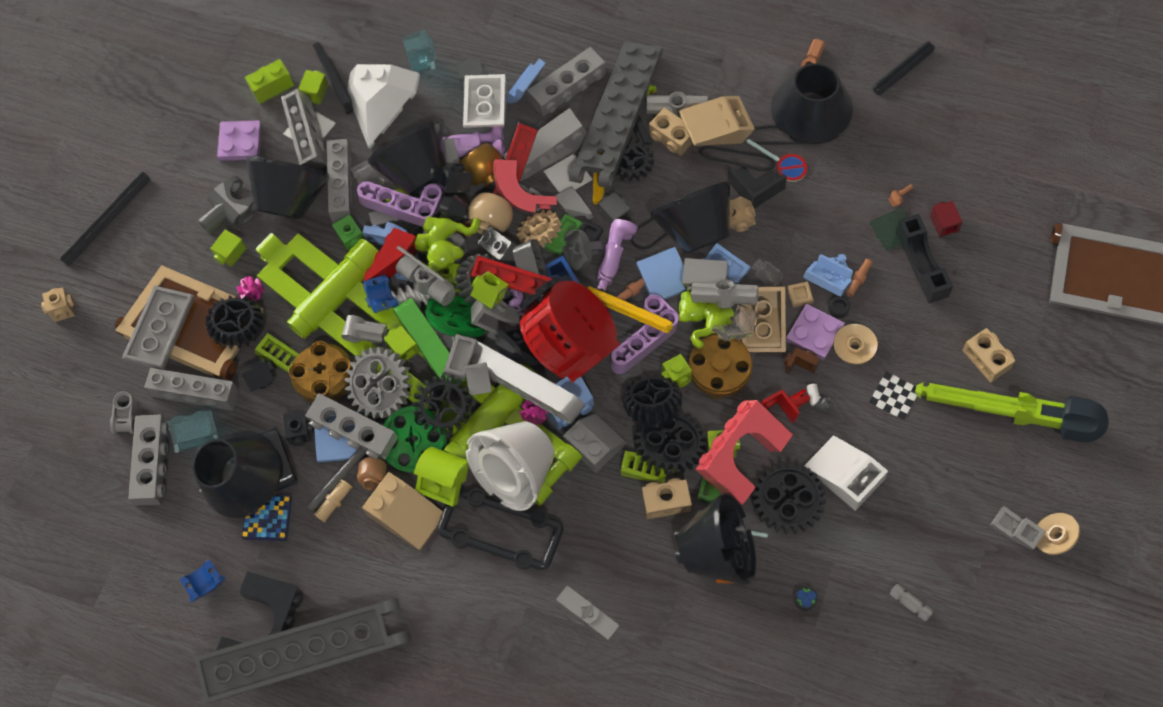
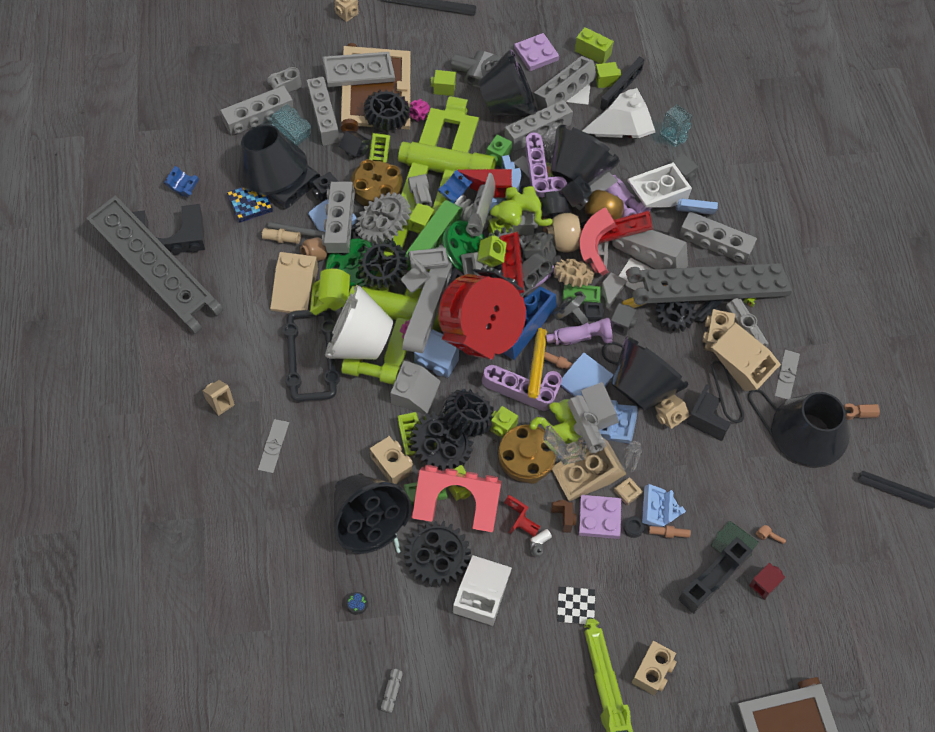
camera: 55 degrees right, 5 degrees down
piece [746,139,807,182] -> none
tan dish [833,324,878,365] -> none
none -> tan slope [202,380,235,416]
none -> light grey piece [775,350,800,399]

